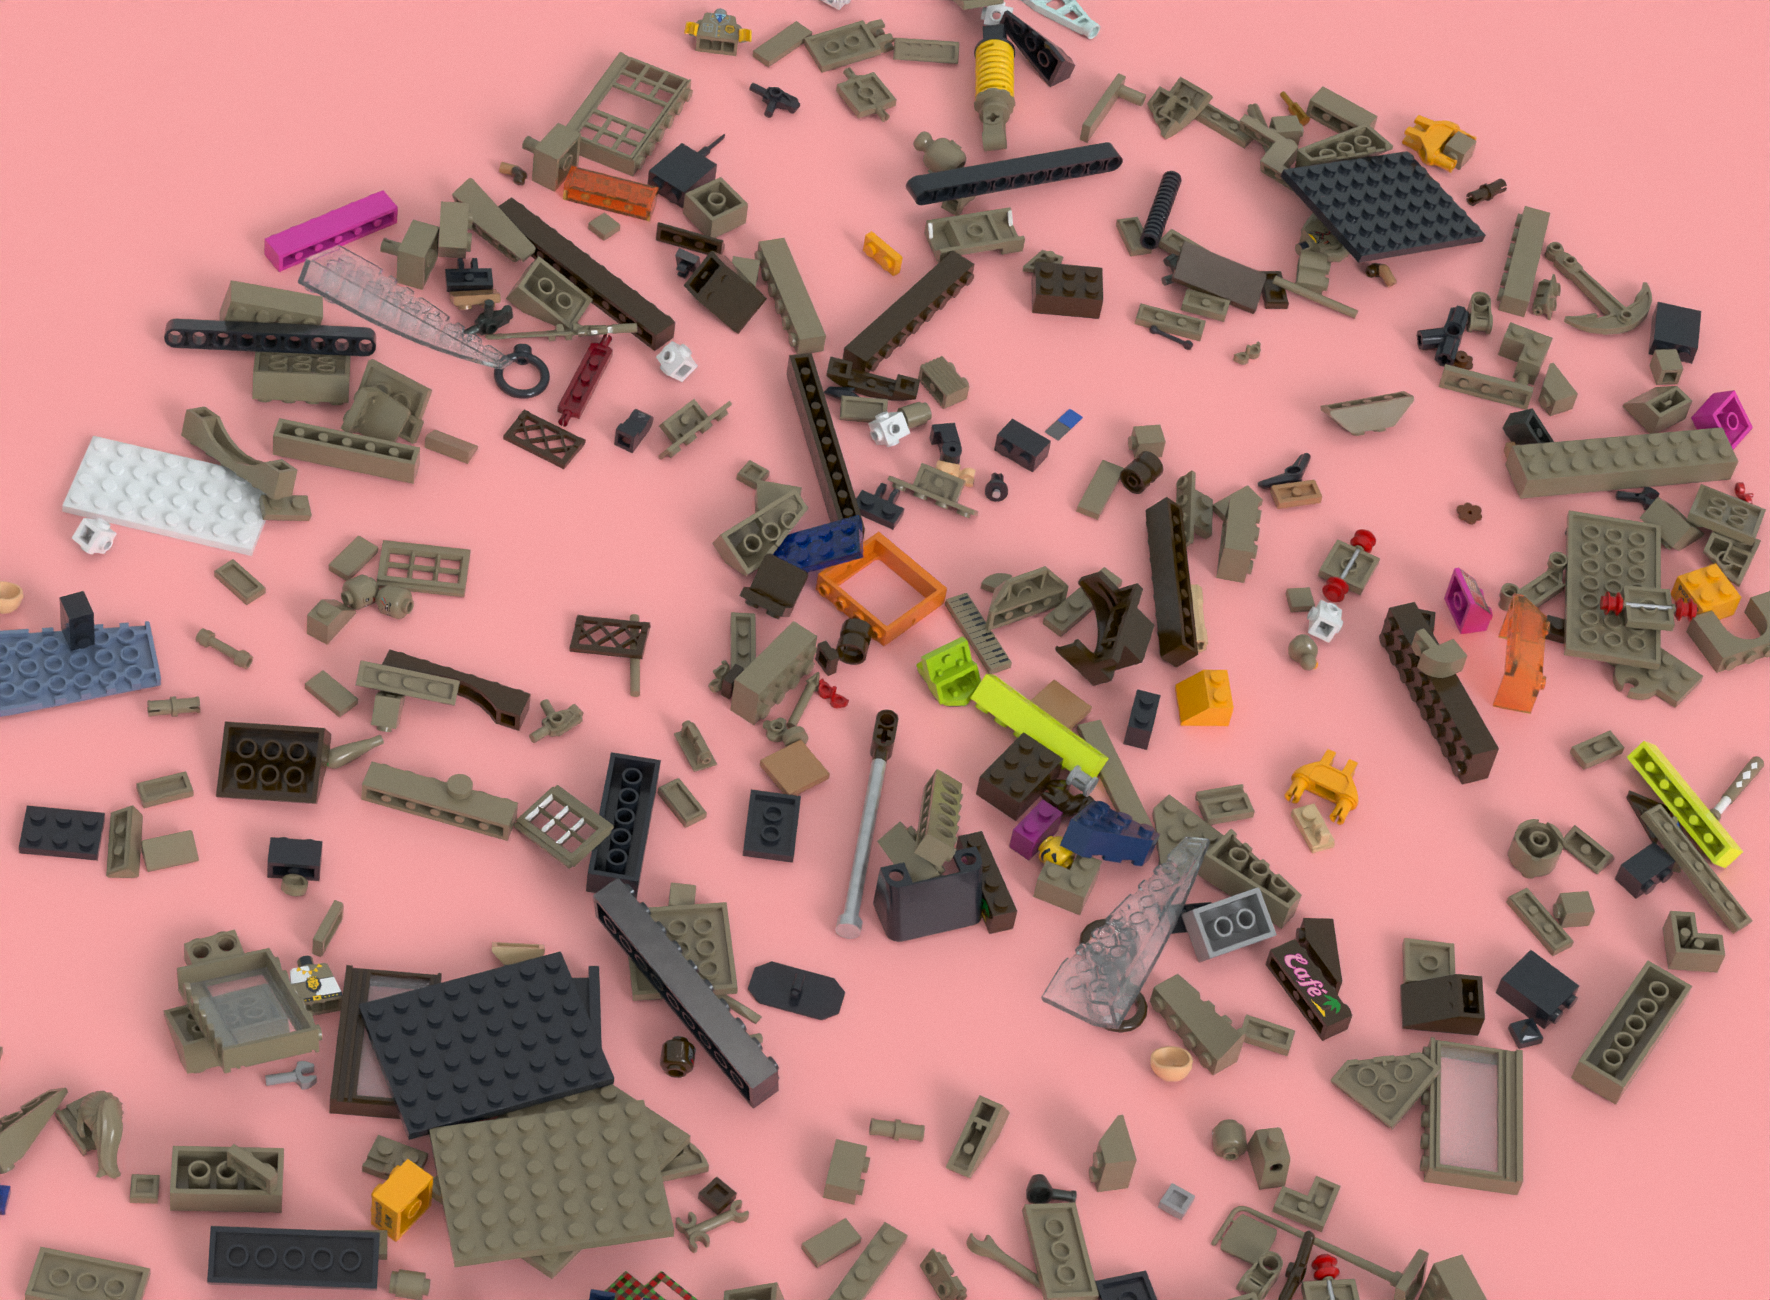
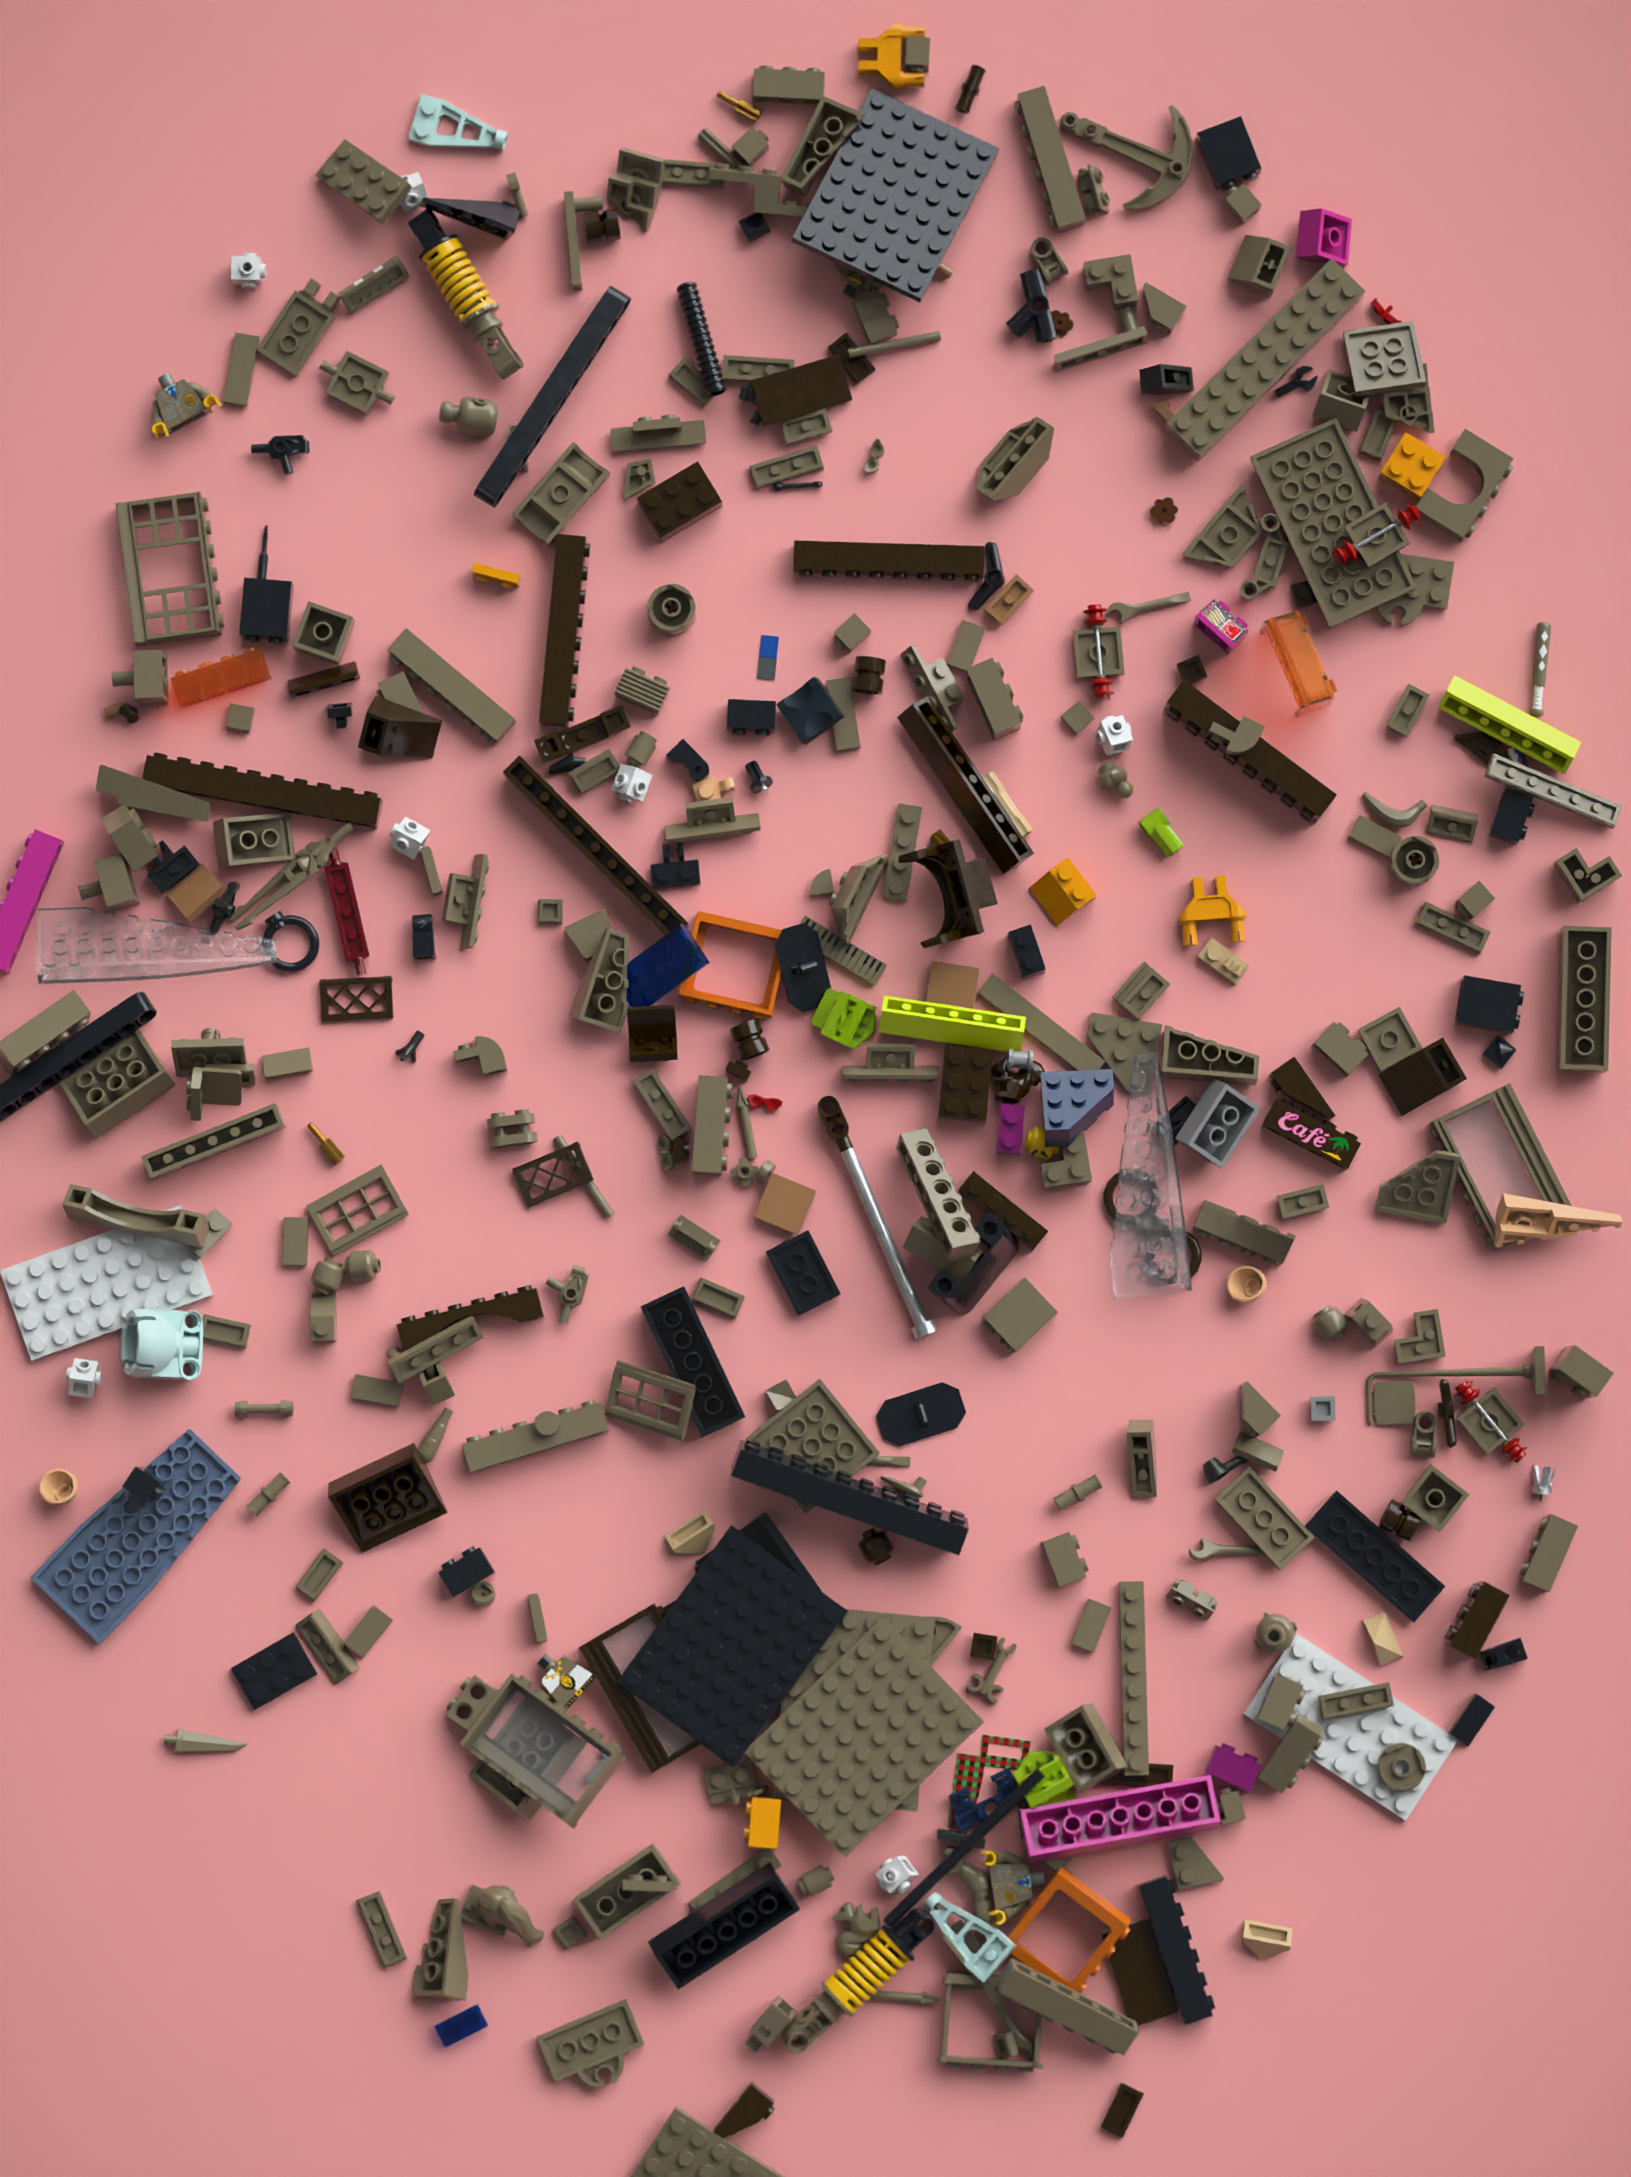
camera: 20 degrees left, 35 degrees up
none -> light aqua piece [121,1308,203,1380]
none -> pearl gold axle [307,1122,345,1165]
none -> pearl dark grey bar [395,1030,425,1062]
none -> dark tan tile [420,846,443,896]
none -> dark tan brick [453,1036,508,1076]
none -> dark tan brick [487,1109,538,1148]
none -> dark tan bar [506,172,528,218]
none -> dark brown wheel [584,208,621,244]
none -> dark tan bracket [610,415,706,452]
none -> dark tan brick [648,584,696,635]
none -> black tile [738,212,770,242]
none -> black shield [775,923,831,1012]
none -> black brick [776,677,845,745]
none -> dark brown brick [793,540,985,582]
none -> dark tan bracket [843,1043,938,1082]
none -> dark tan brick [983,1277,1058,1352]
none -> dark tan piece [1106,592,1191,624]
none -> lime piece [1138,808,1184,858]
none -> dark tan wing [1182,484,1264,569]
none -> dark tan tile [1232,1431,1284,1472]
none -> dark tan brick [1312,1022,1368,1077]
none -> dark tan tile [1348,815,1402,858]
none -> dark tan tile [1359,408,1397,461]
none -> dark tan piece [1362,792,1427,828]
none -> light nougat wedge [1494,1194,1622,1248]

